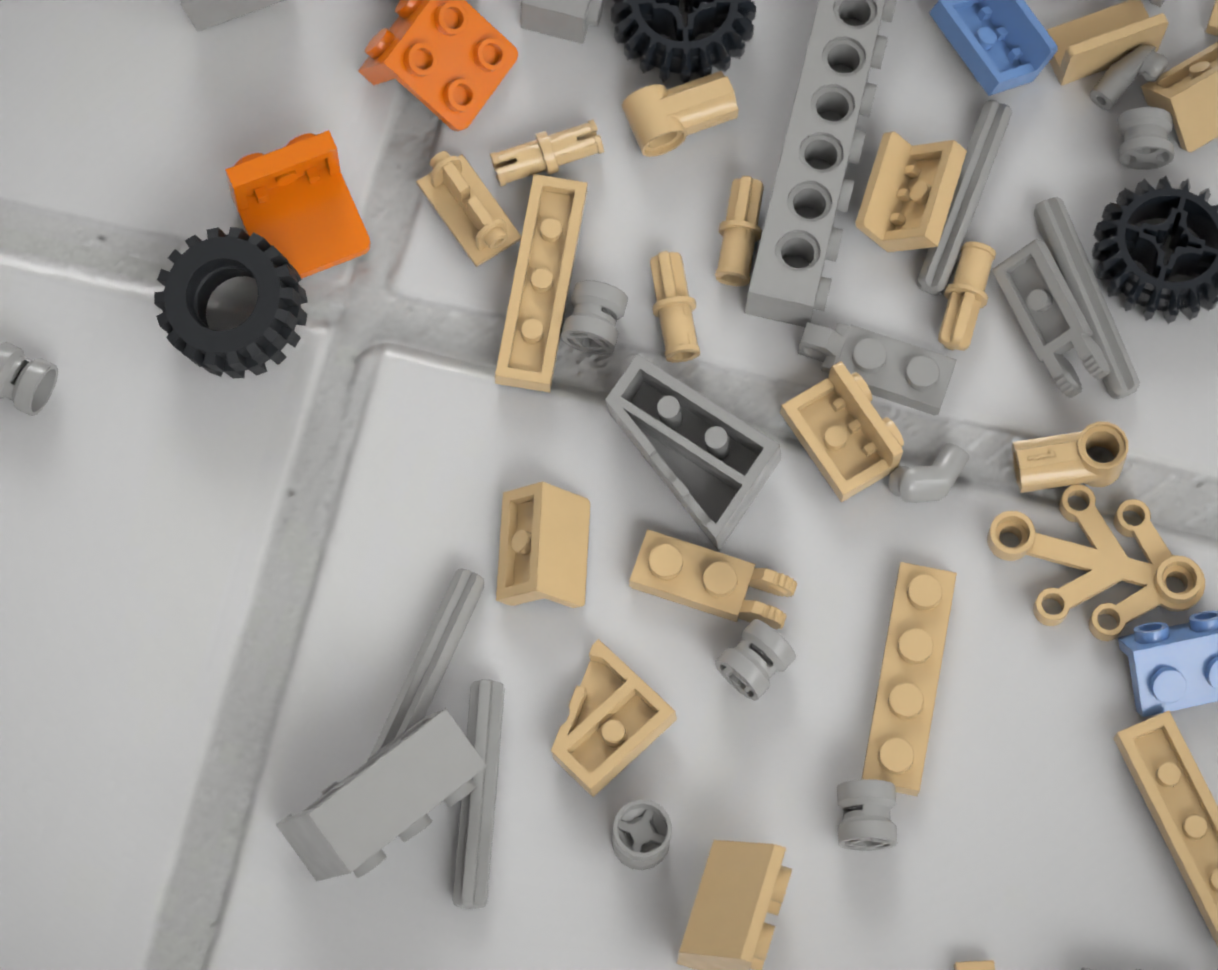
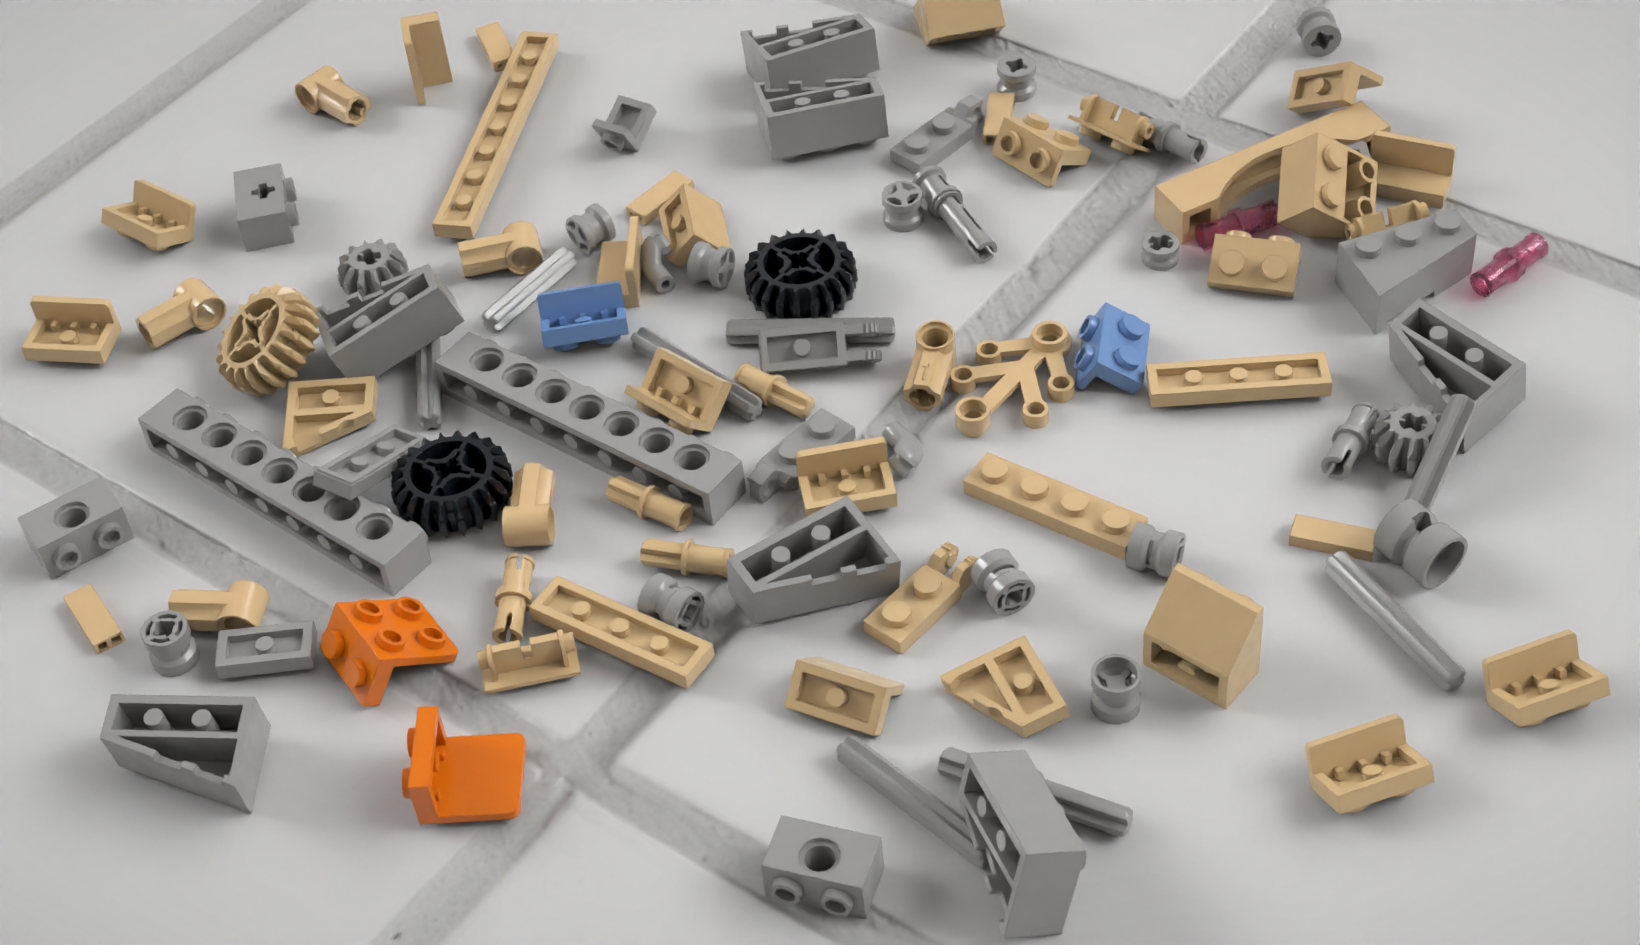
camera: 60 degrees left, 25 degrees down
black tyre [154,227,308,379] -> none
none -> light grey brick [761,815,884,919]

